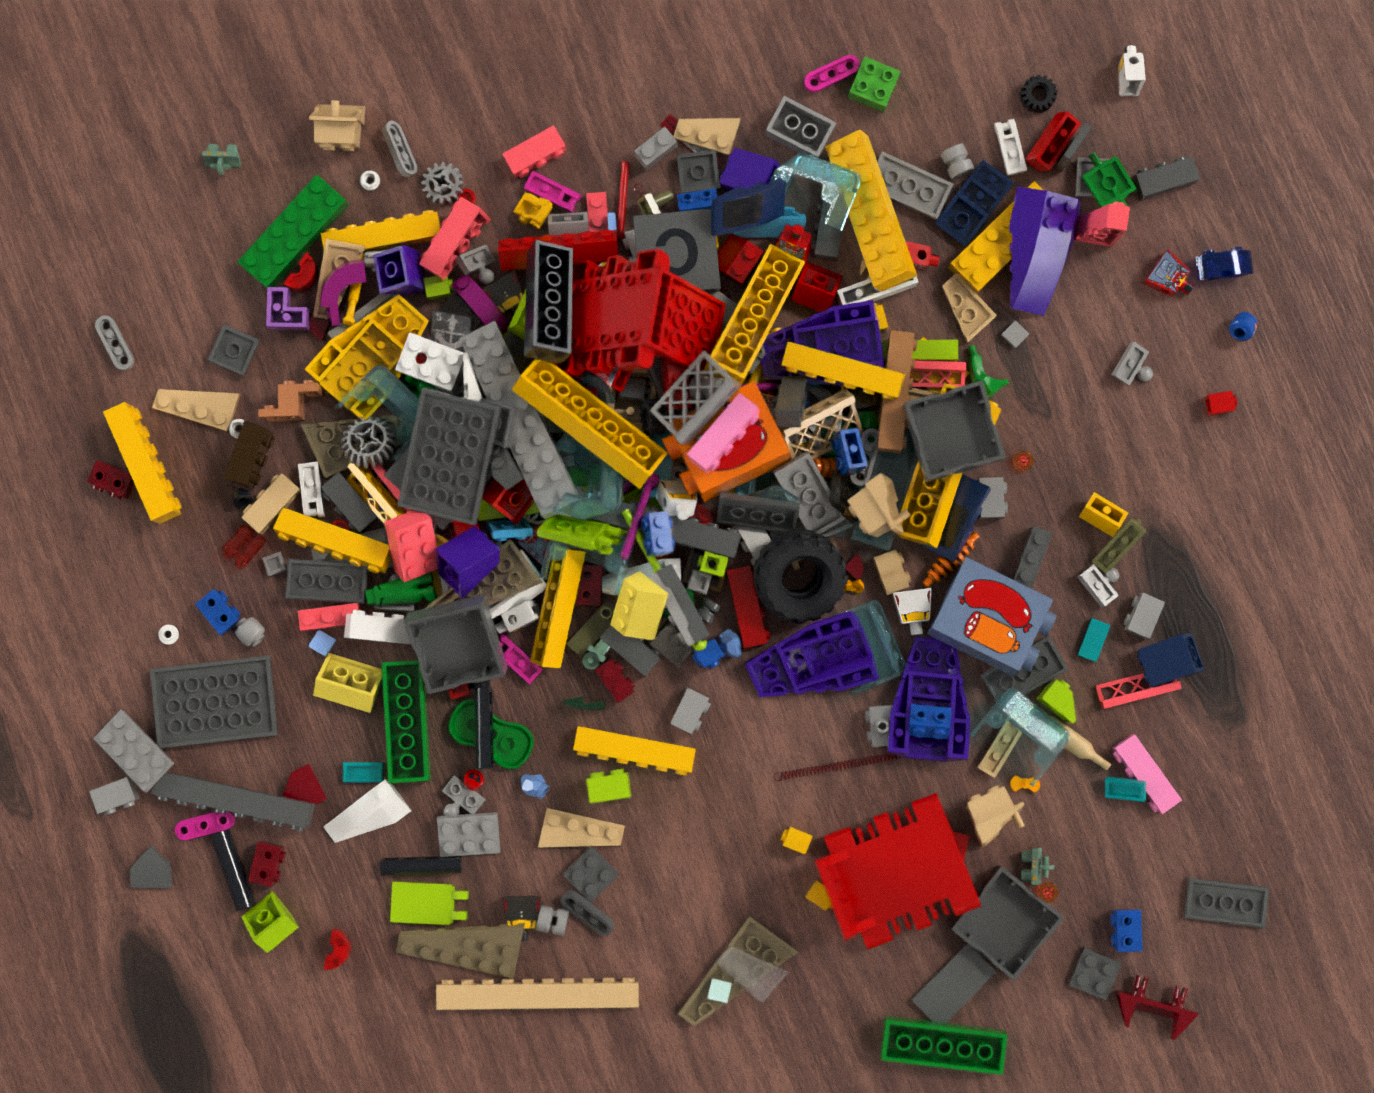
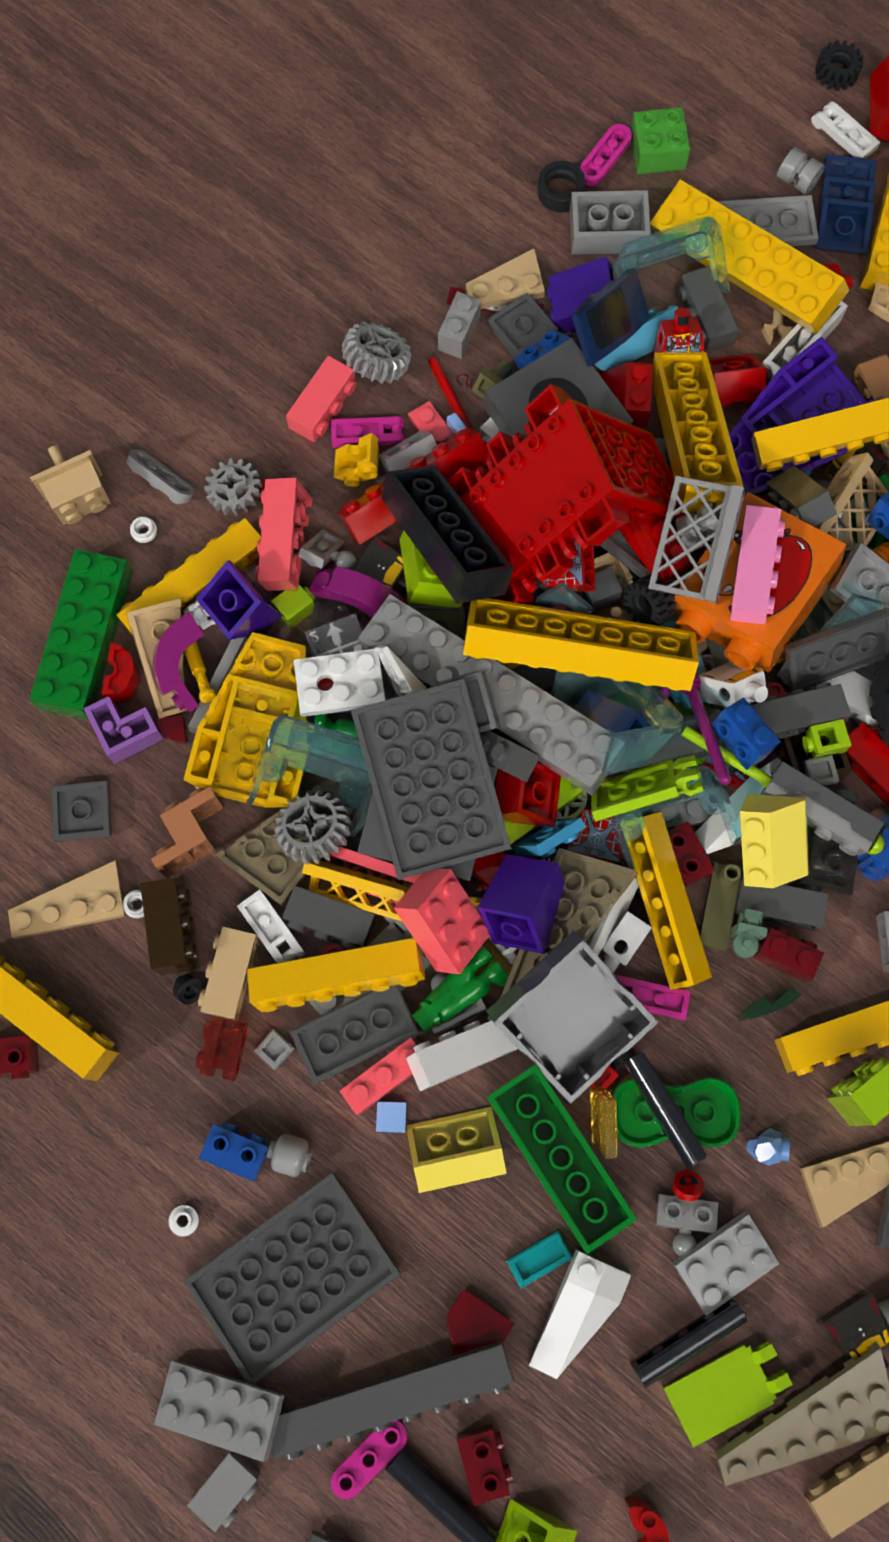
camera: 30 degrees left, 10 degrees down
none -> light grey gear [341,321,412,384]
none -> black tyre [537,160,586,213]
none -> dark blue brick [575,690,650,749]
none -> clear yellow plate [590,1086,618,1159]

